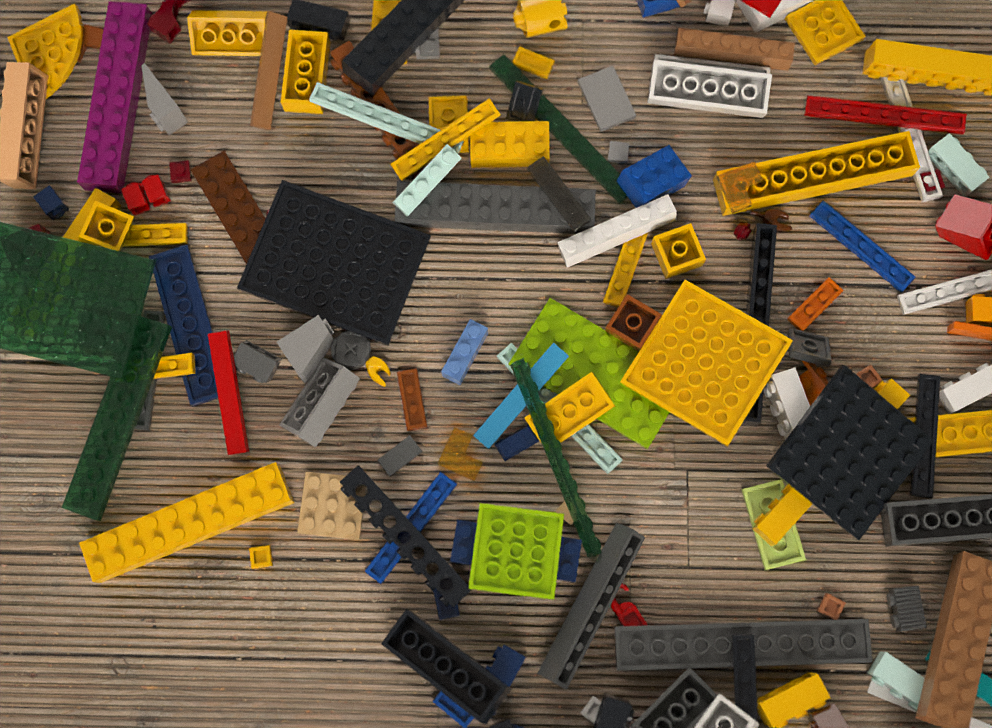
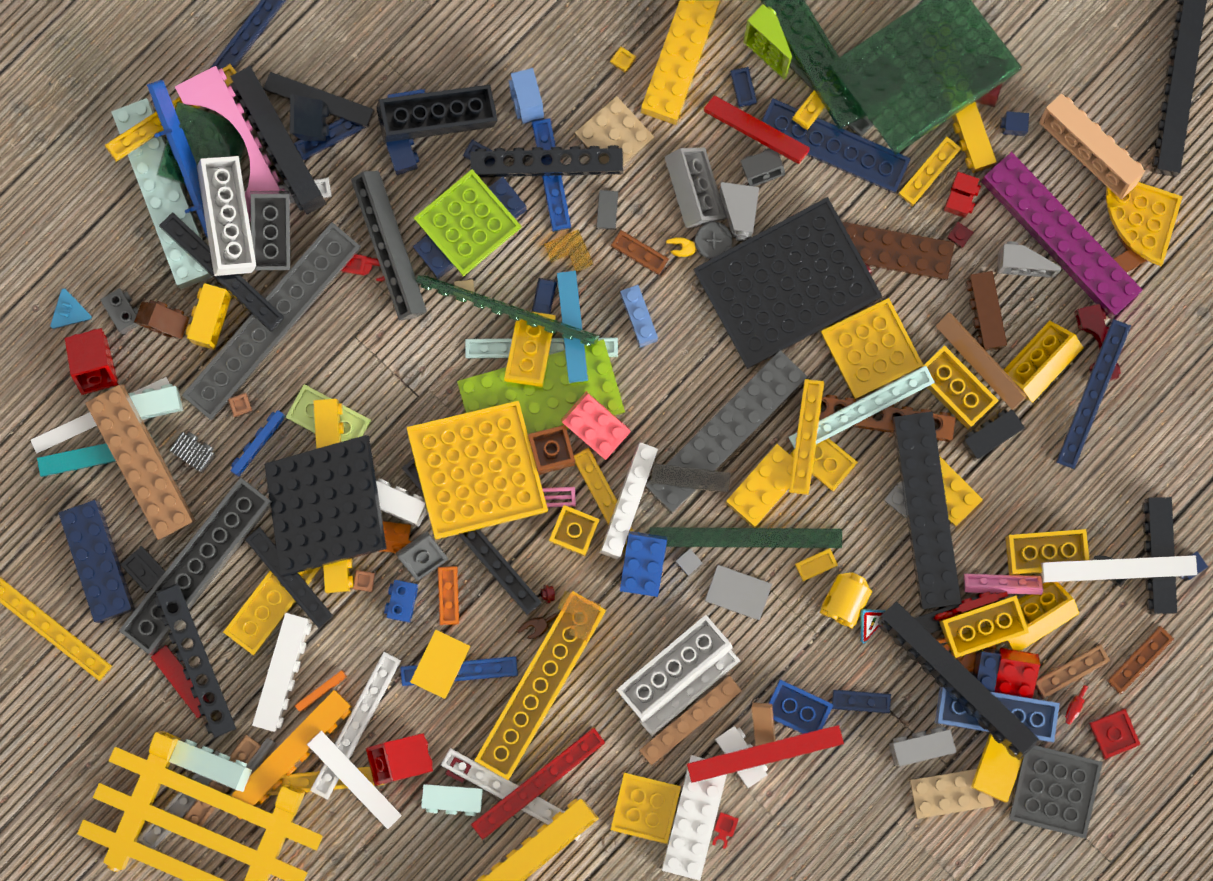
camera: 130 degrees right, 5 degrees up
yellow brick [79,201,134,258] -> none
light aqua plate [393,144,461,216] -> none
black plate [506,80,544,122] -> none
none -> blue plate [230,410,286,477]
none -> blue brick [384,580,419,623]
none -> yellow tile [410,630,471,699]
none -> medium blue brick [508,68,544,124]
none -> bright pink tile [542,487,576,508]
none -> coral brick [561,391,631,460]
none -> dark blue tile [730,67,757,108]
none -> lime slope [743,4,792,79]
none -> yellow plate [820,298,923,399]
none -> reddish brown brick [965,271,1007,351]

